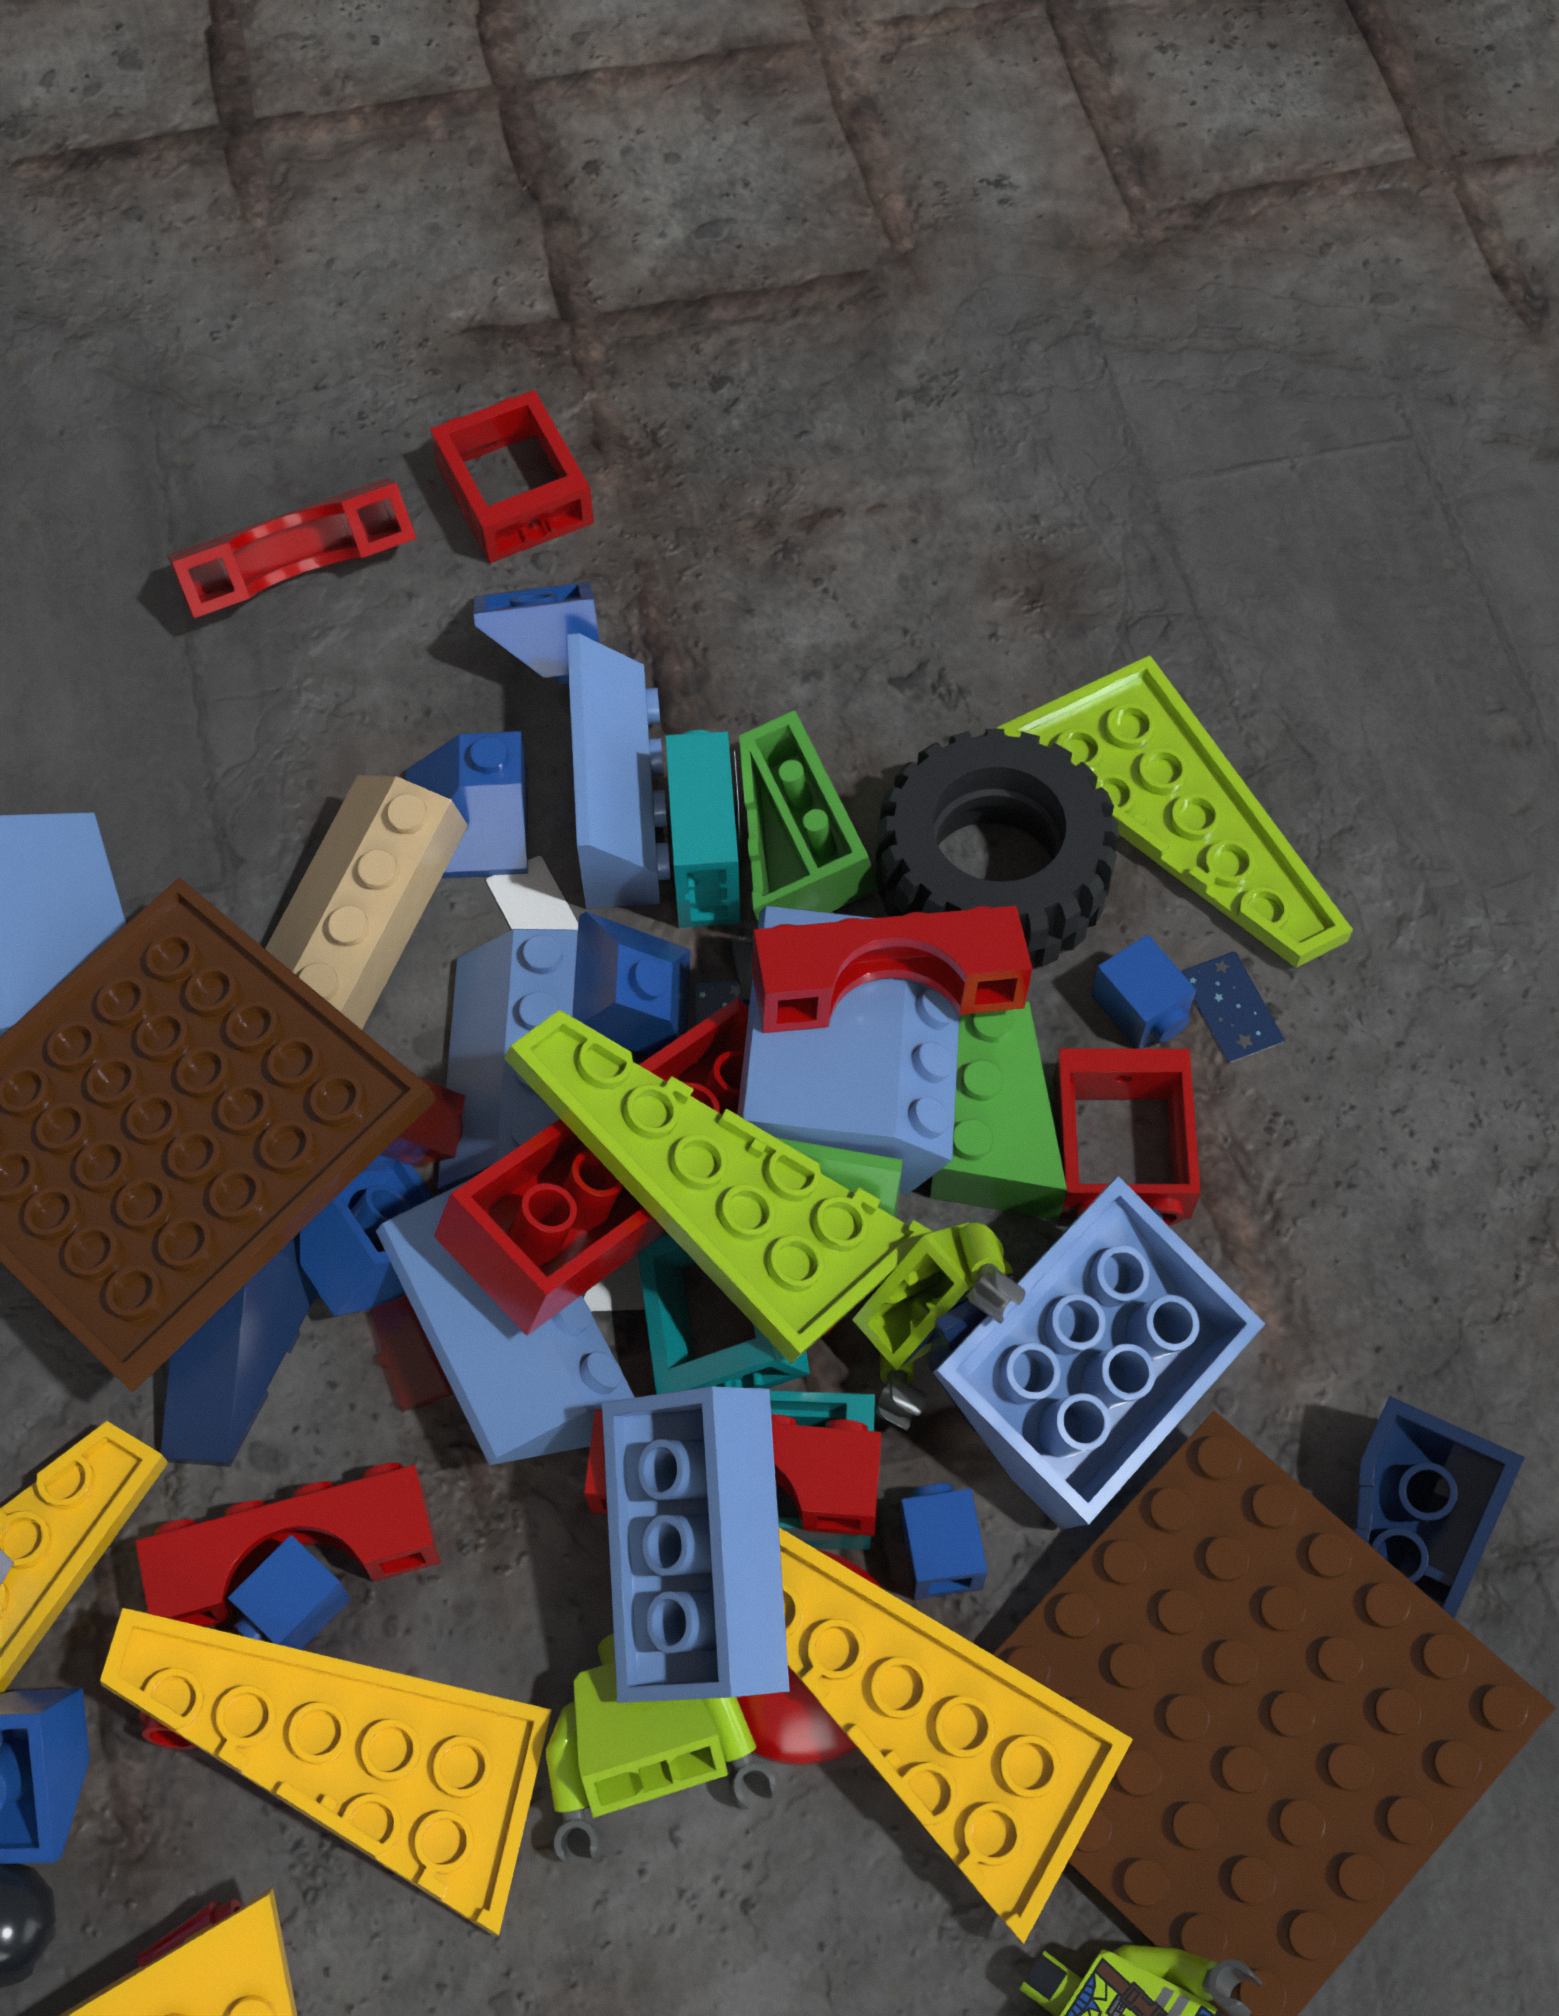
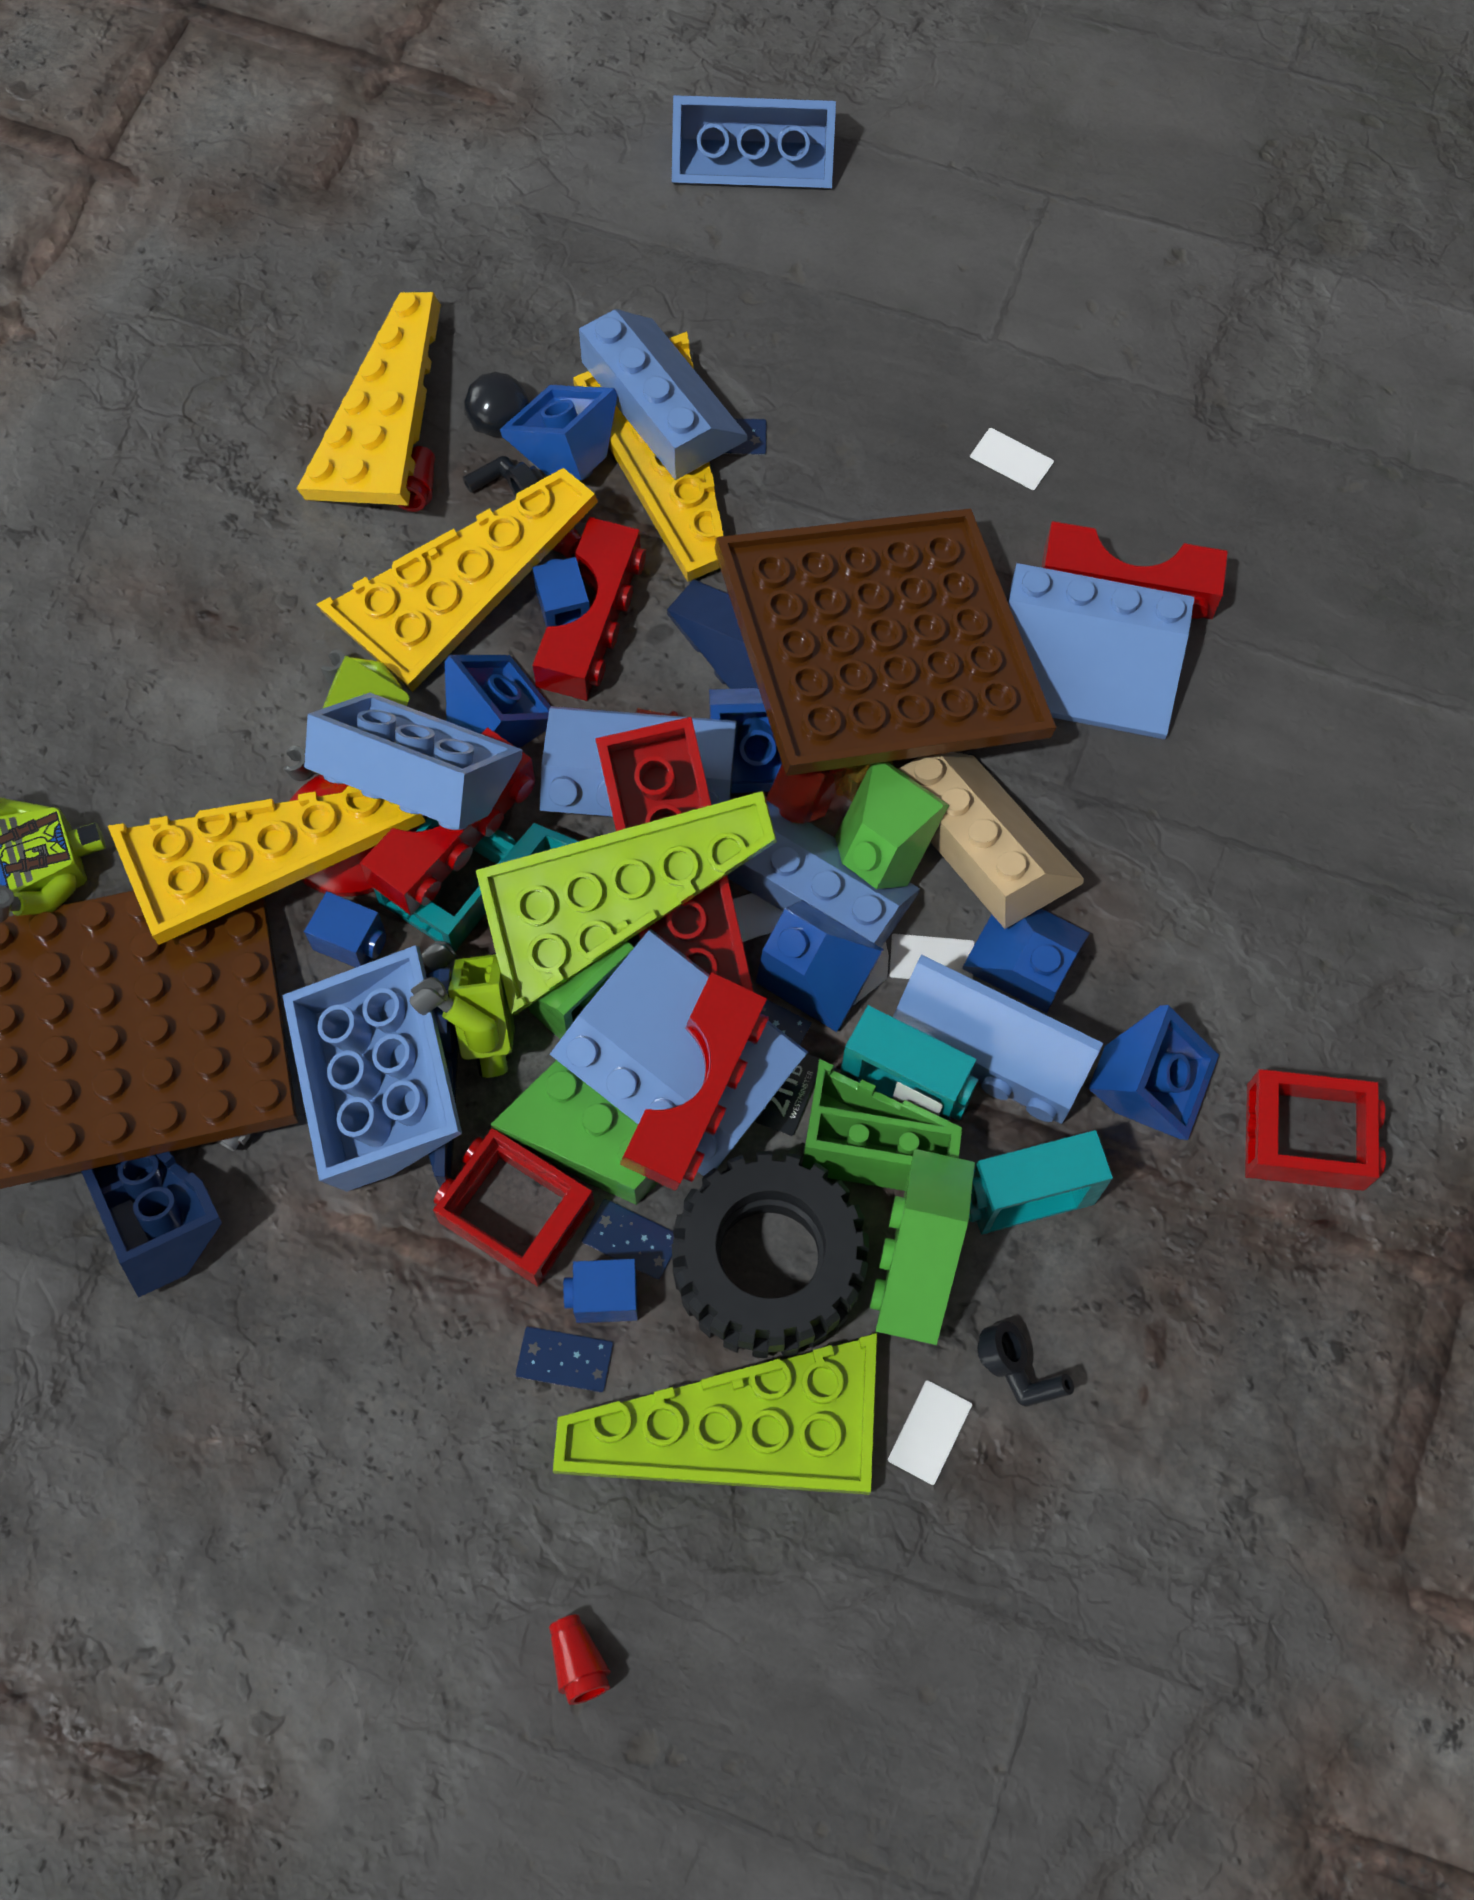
camera: 120 degrees right, 5 degrees up
red arch [167,478,417,618] -> none
none -> blue slope [445,655,551,748]
none -> black plate [462,456,543,497]
none -> red cone [549,1614,611,1705]
none -> dark blue sticker [582,1199,674,1280]
none -> bright green slope [835,762,949,889]
none -> bright green wedge [870,1149,975,1345]
none -> white sticker [888,1380,972,1485]
none -> teal window [969,1130,1113,1235]
none -> black plate [977,1321,1074,1406]

